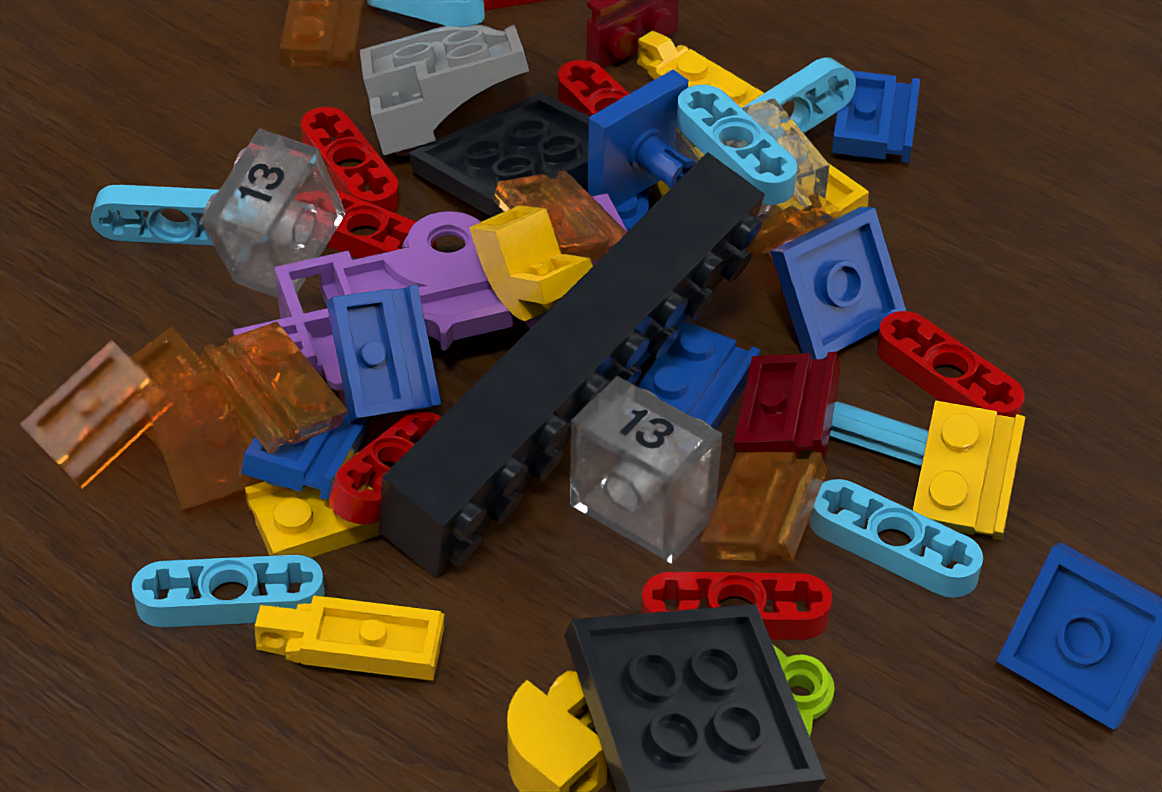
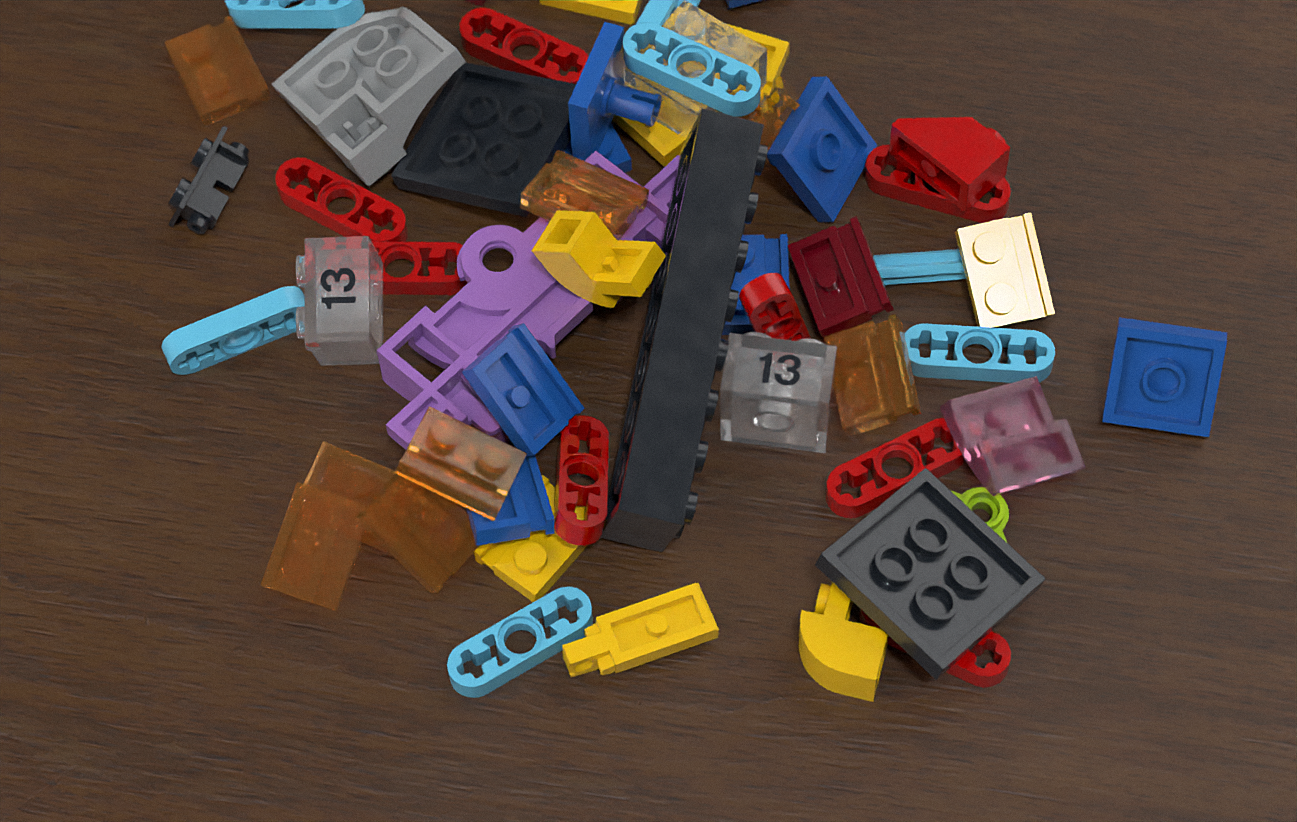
camera: 25 degrees left, 15 degrees up
none -> black hinge [168,126,249,234]
none -> red beam [739,273,813,367]
none -> red slope [889,117,1010,212]
none -> clear pink slope [940,376,1086,497]

